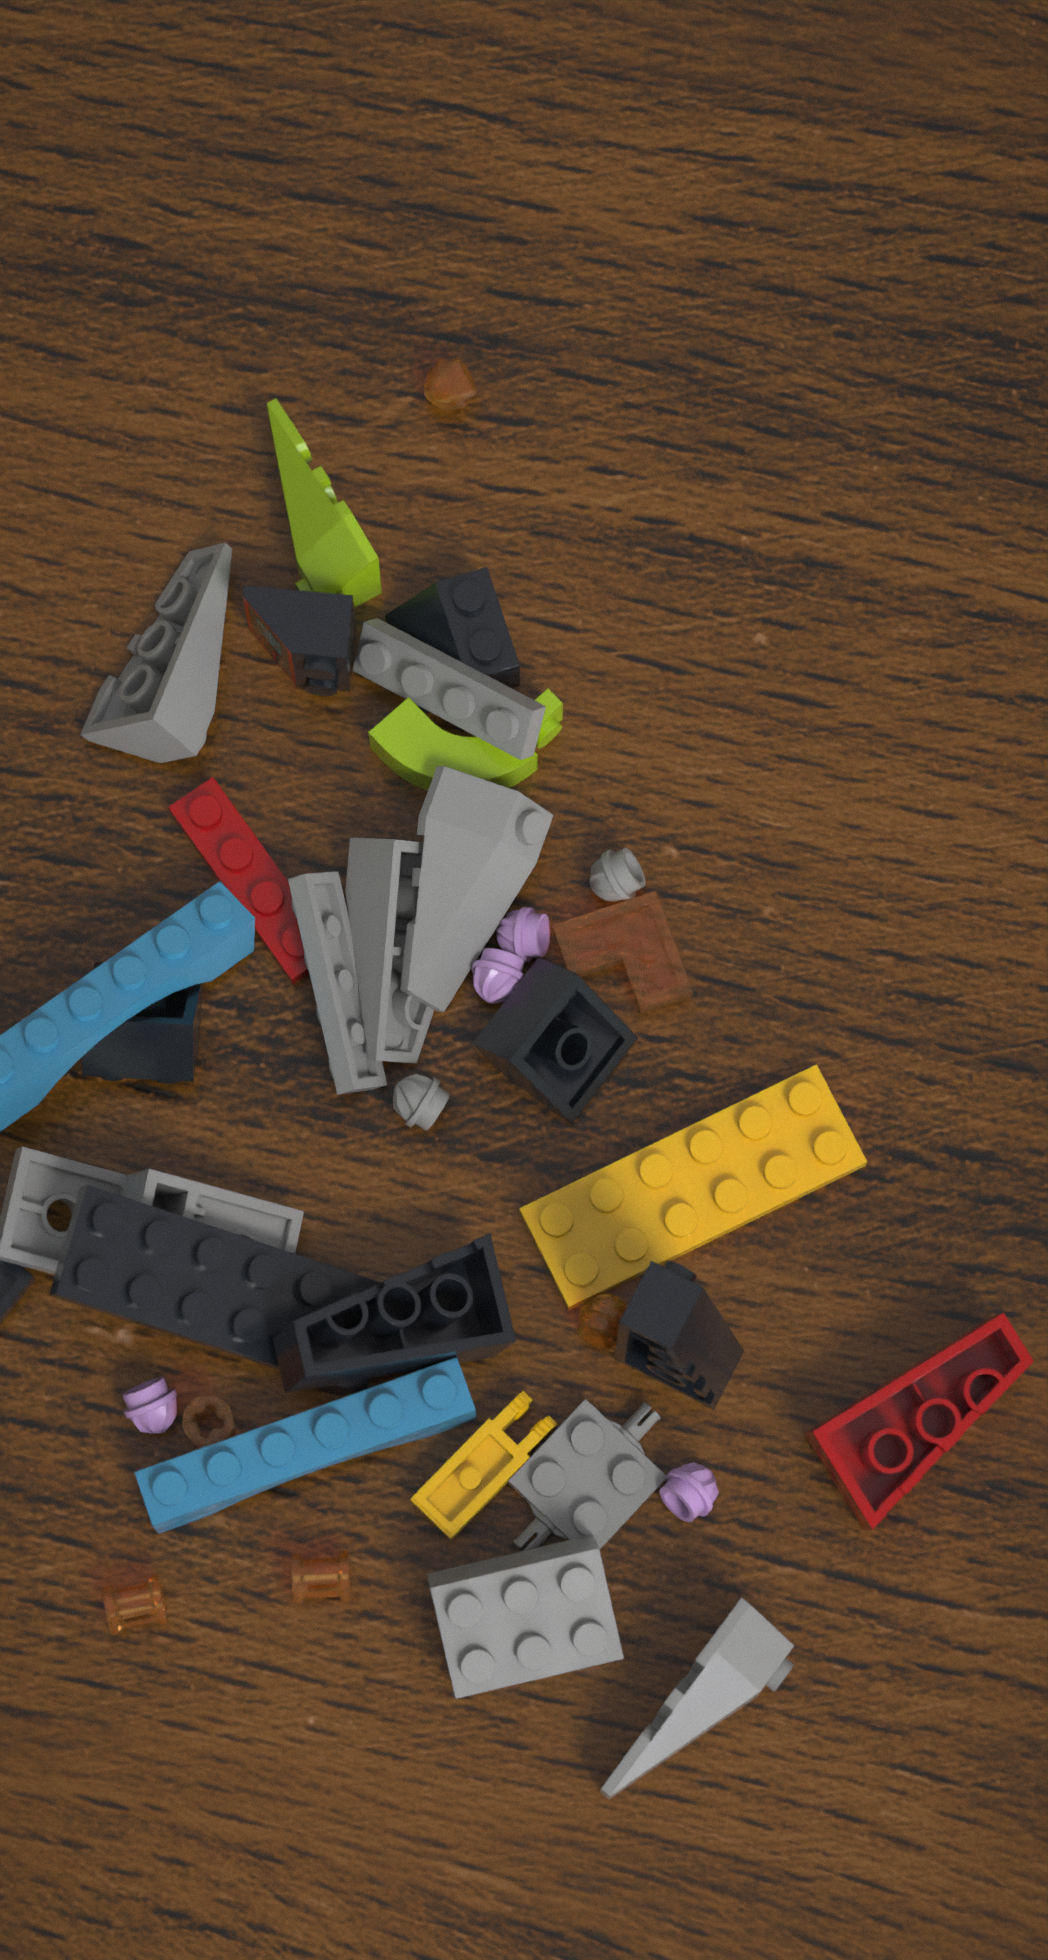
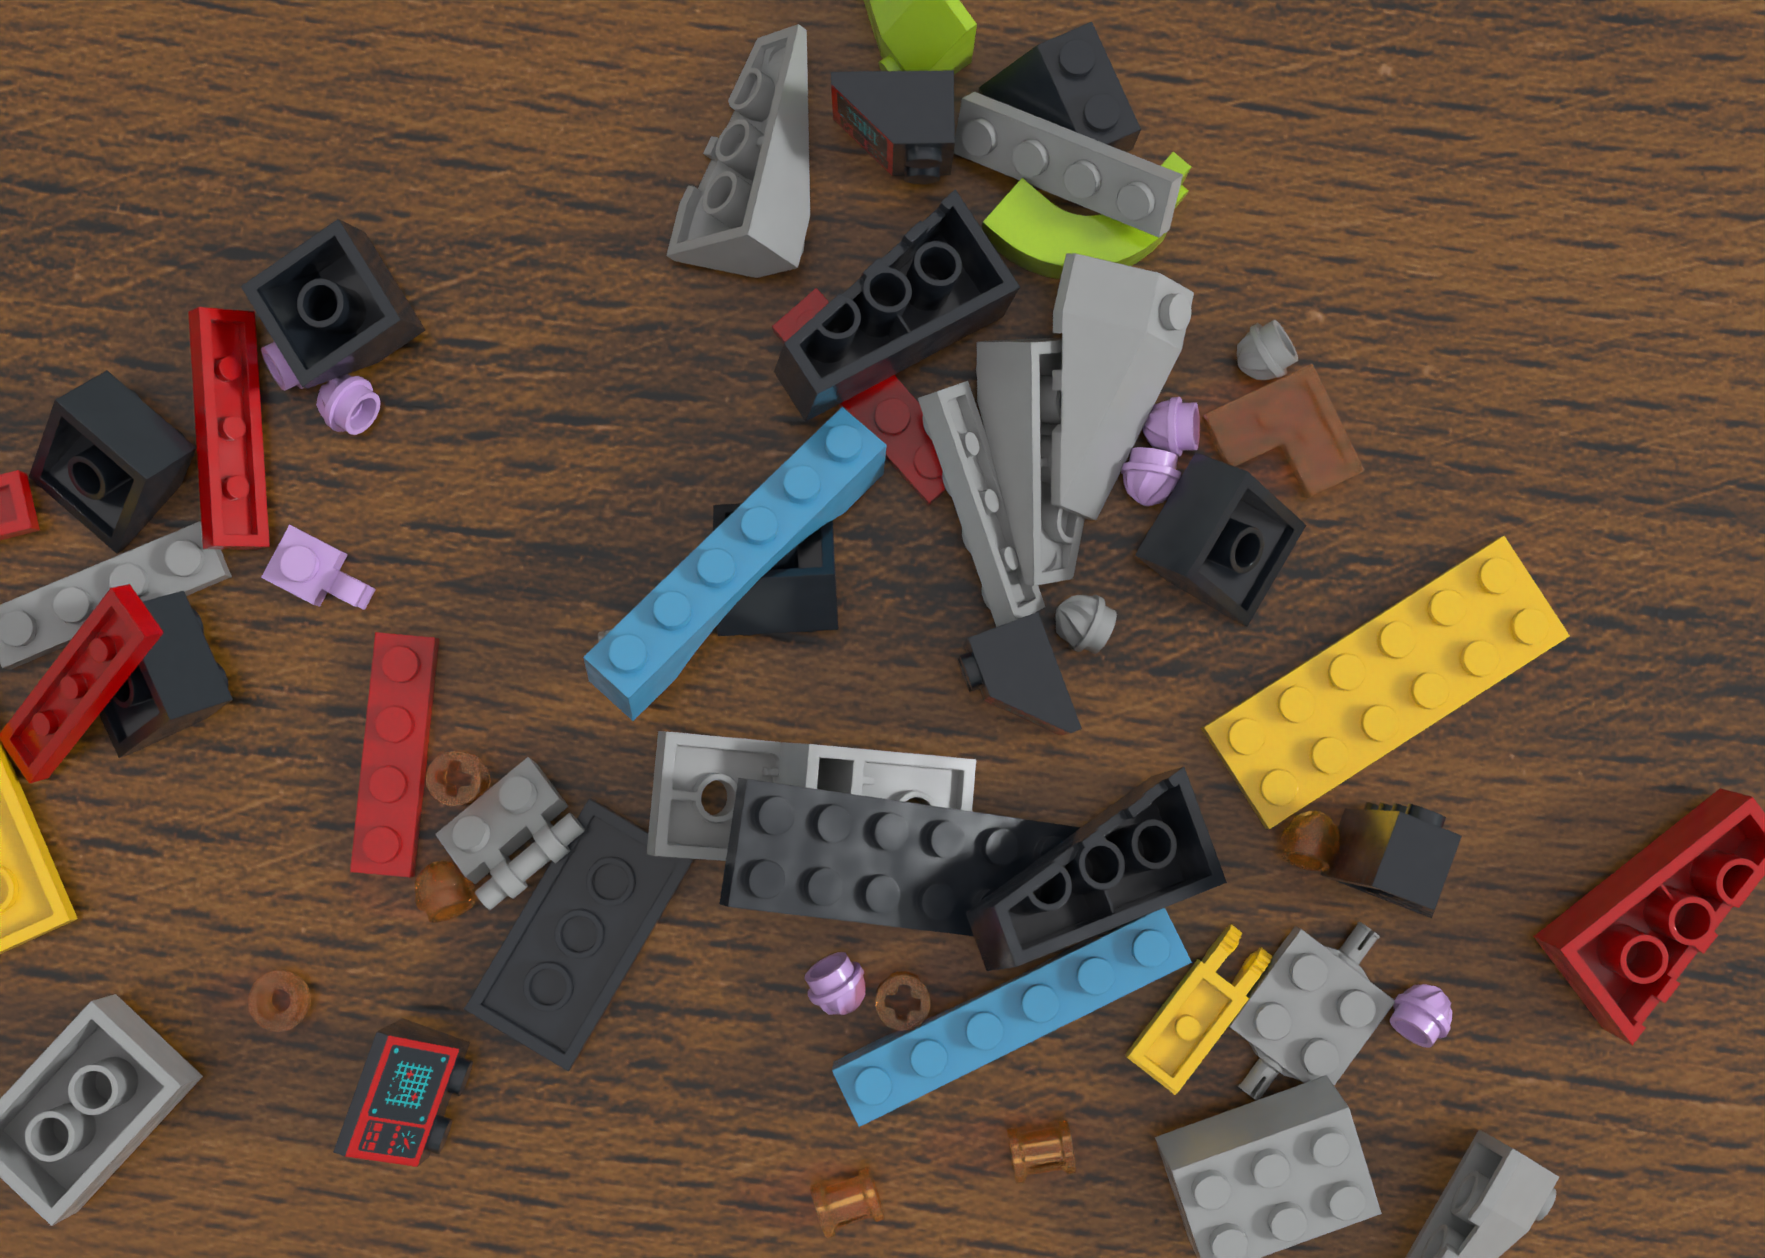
camera: 10 degrees left, 10 degrees up
none -> black wedge [774,189,1020,422]
none -> black slope [957,612,1082,736]

